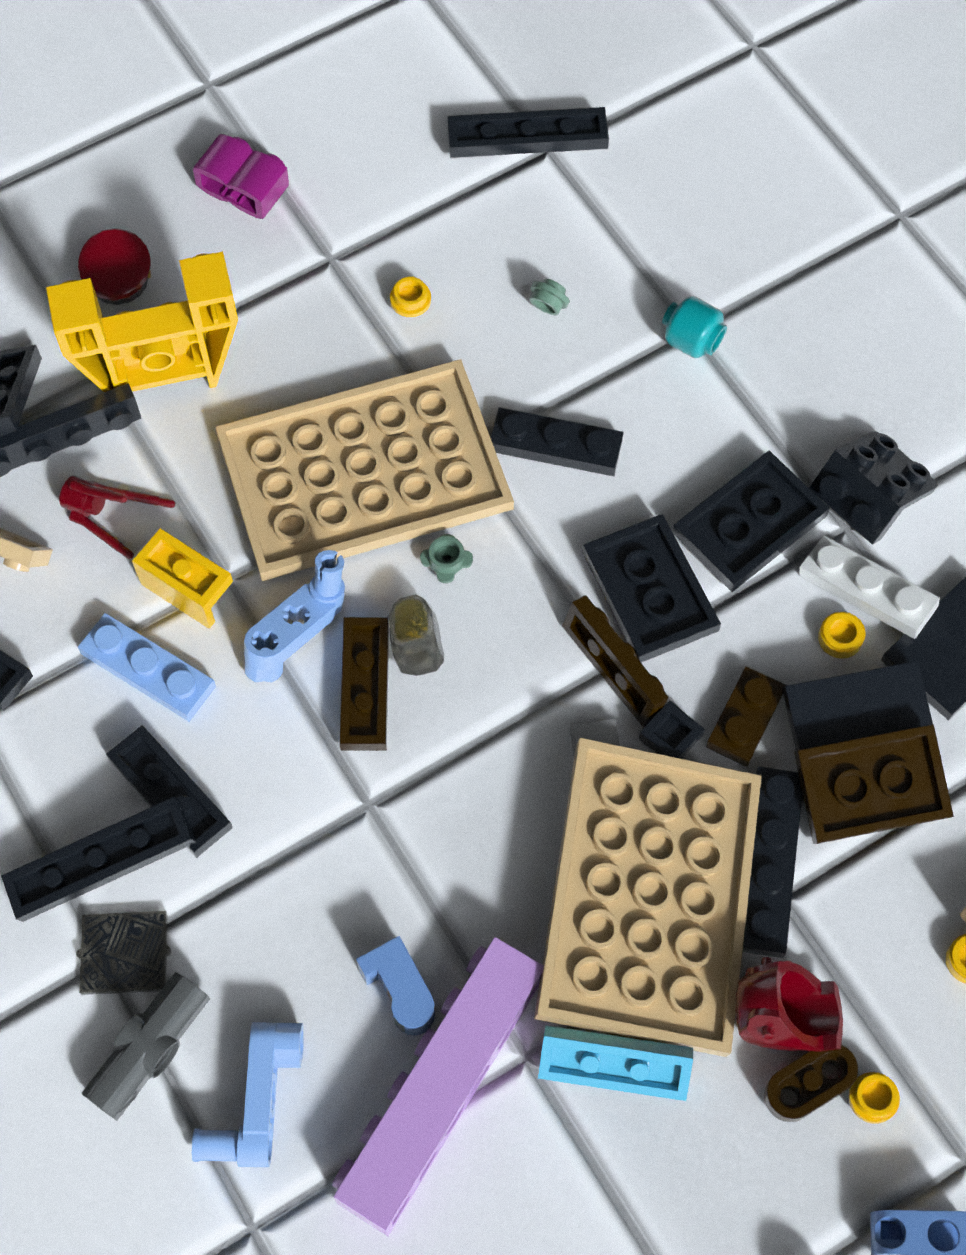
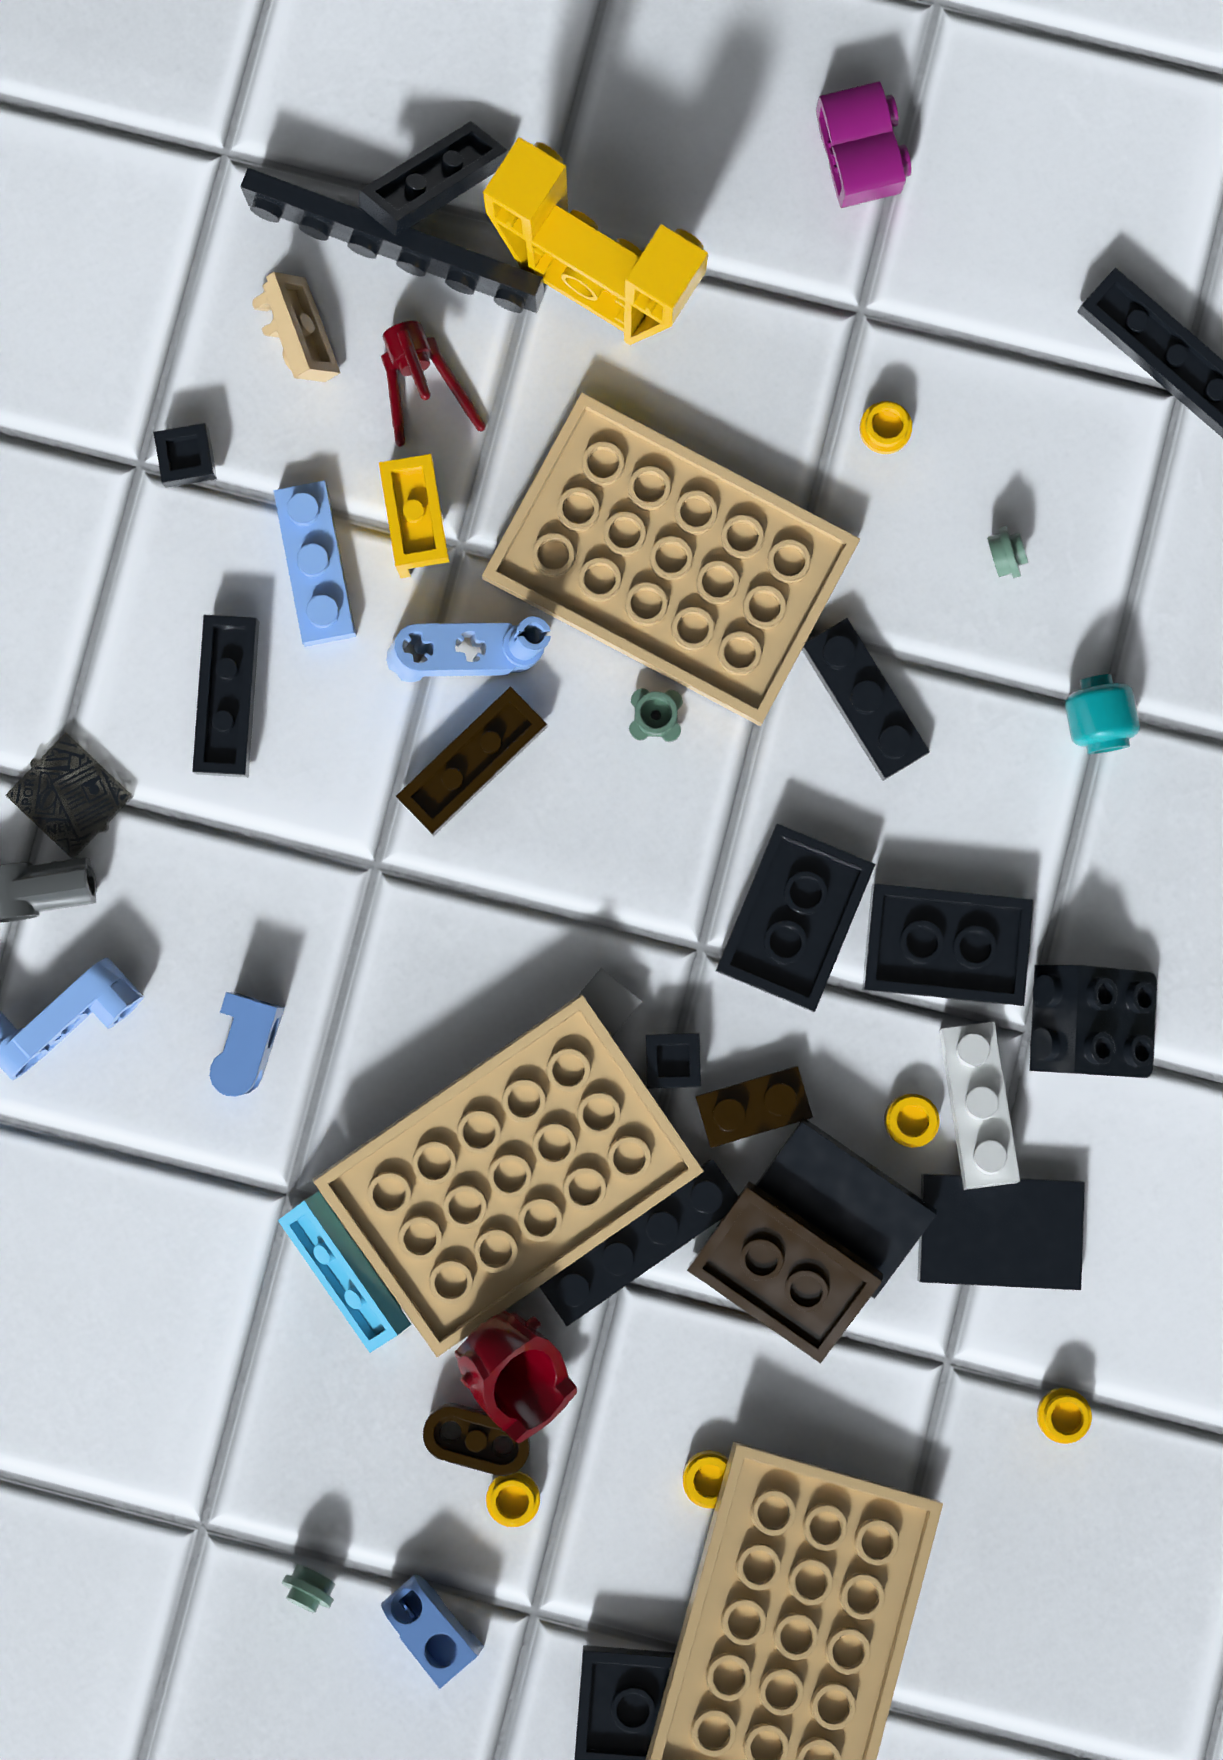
camera: 45 degrees right, 20 degrees up
black plate [1,796,196,922] -> none
dark red piece [78,228,151,305] -> none
lavender brick [332,937,544,1236] -> none
clear smoke rock [388,594,444,676] -> none
dark brown plate [562,595,669,727] -> none

